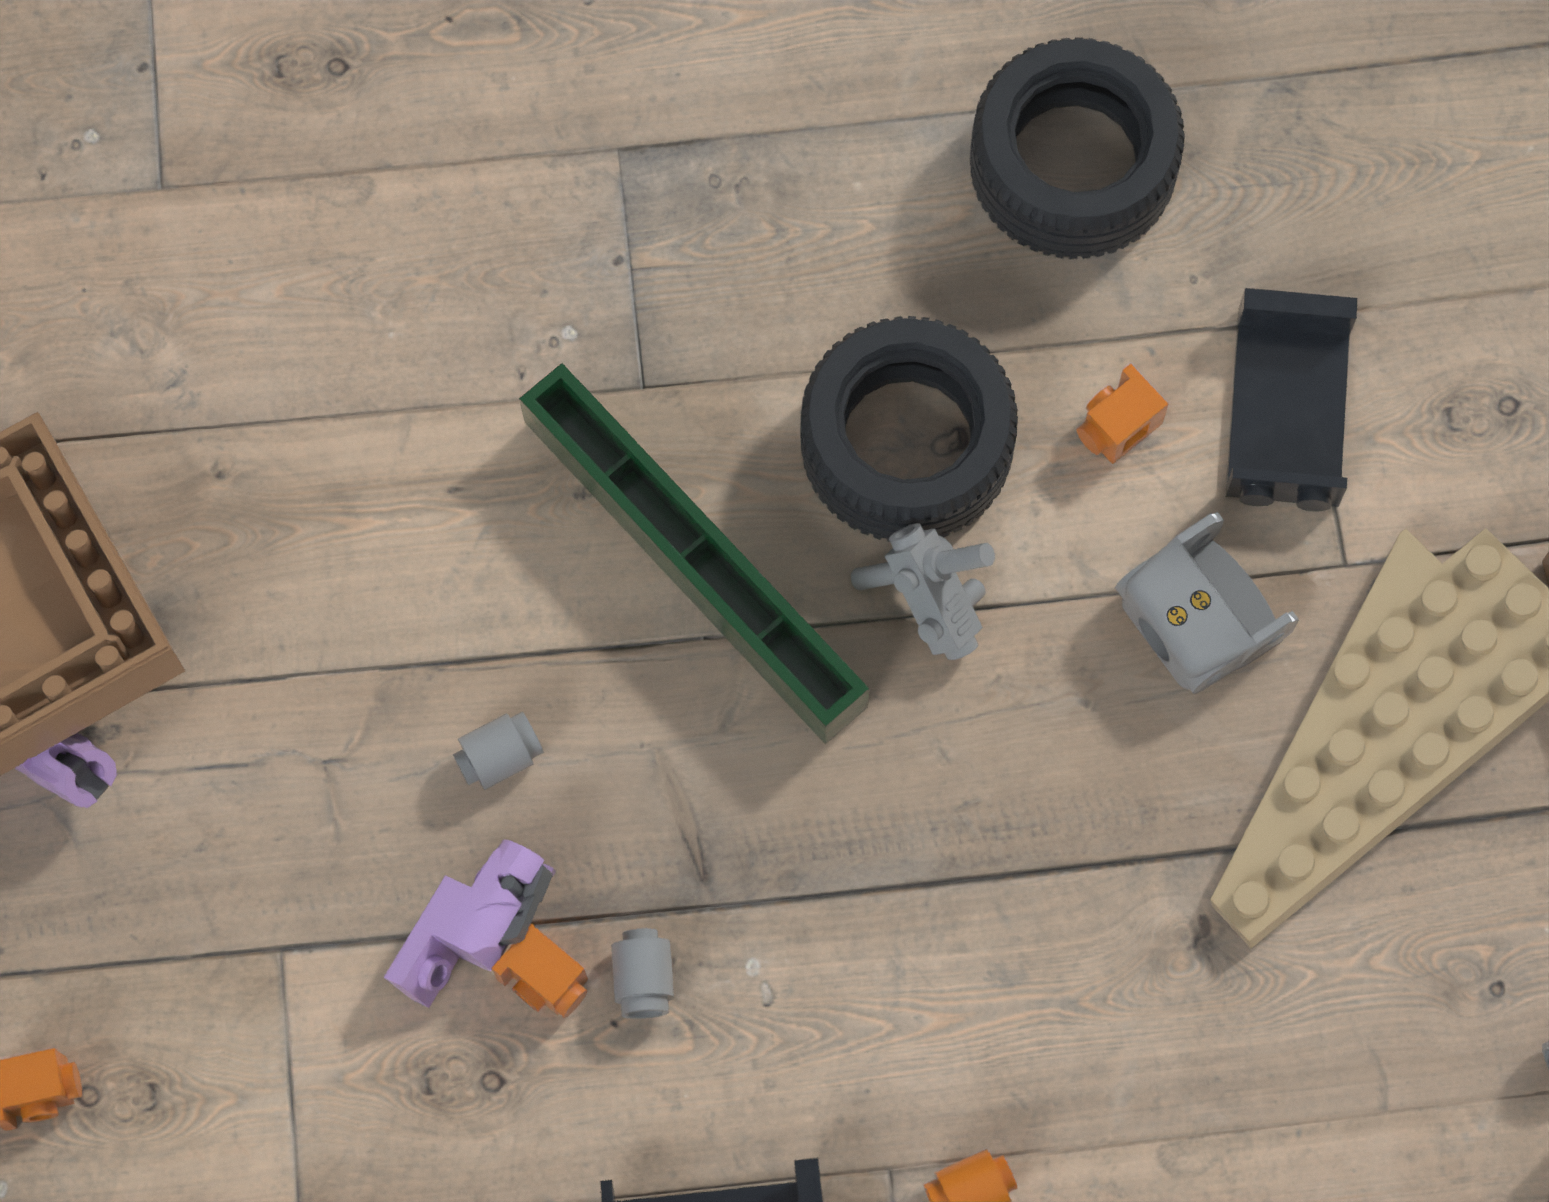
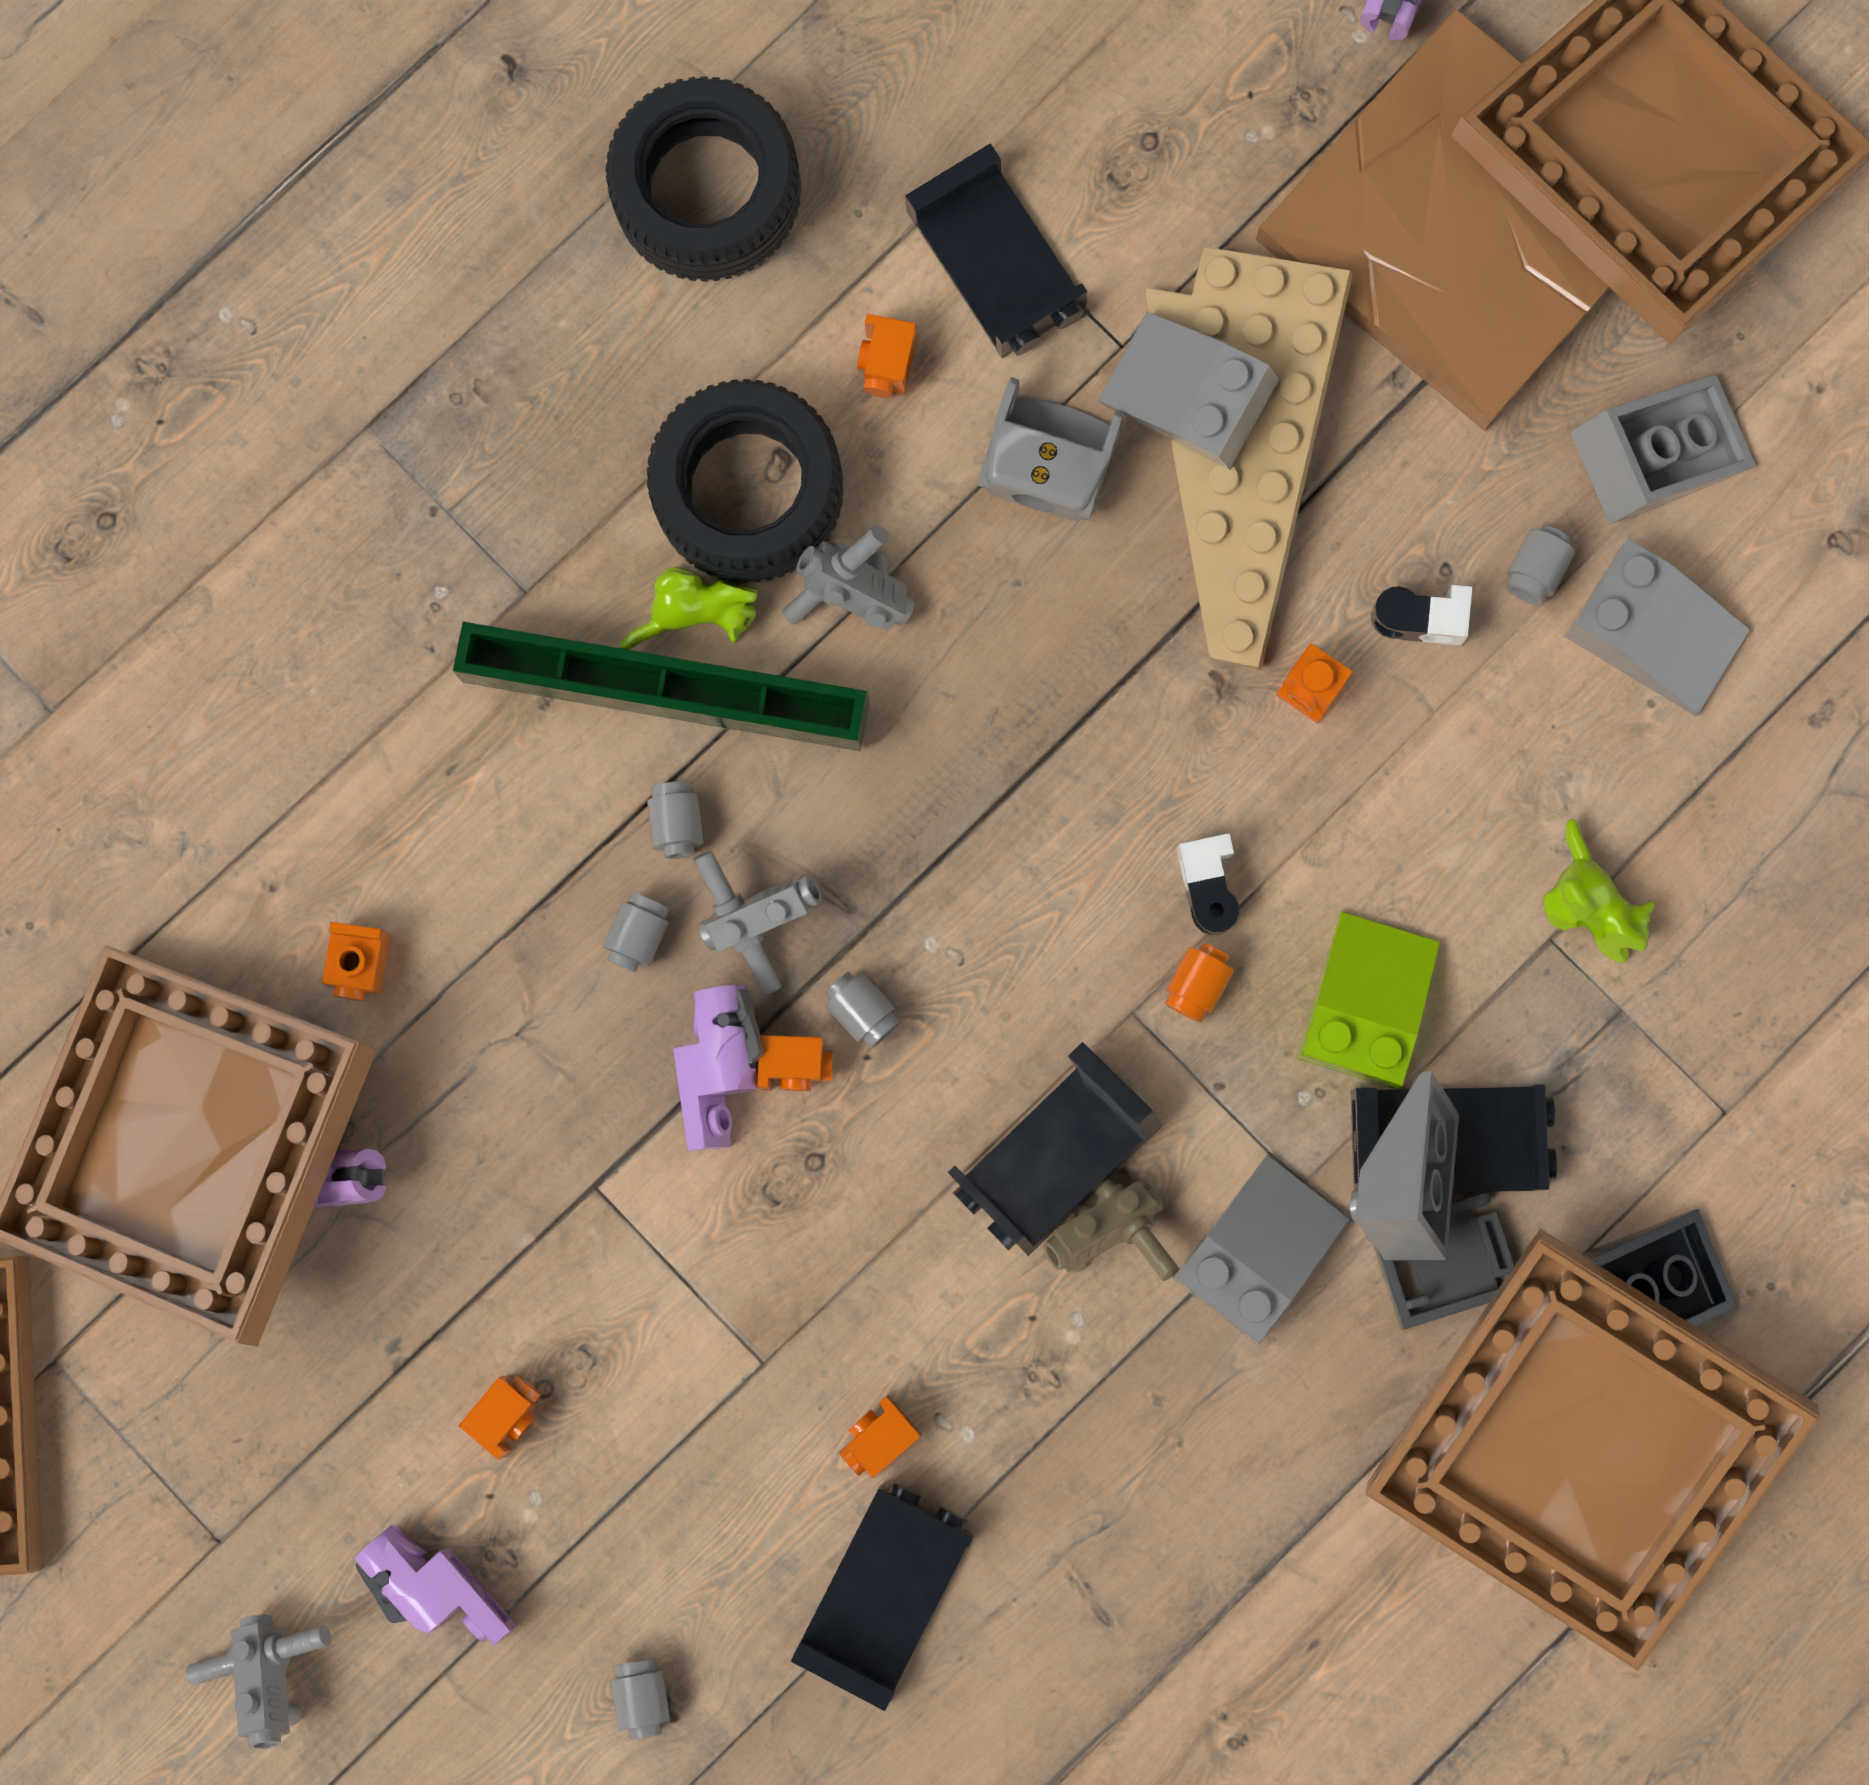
camera: 30 degrees left, 10 degrees up
none -> orange brick [322,921,391,1001]
none -> lime animal [619,567,758,650]
none -> light grey brick [647,781,704,859]
none -> light grey piece [693,850,822,995]
none -> light grey slope [1098,312,1279,470]
none -> leg [1176,833,1239,935]
none -> orange brick [1276,643,1353,724]
none -> leg [1371,585,1472,646]

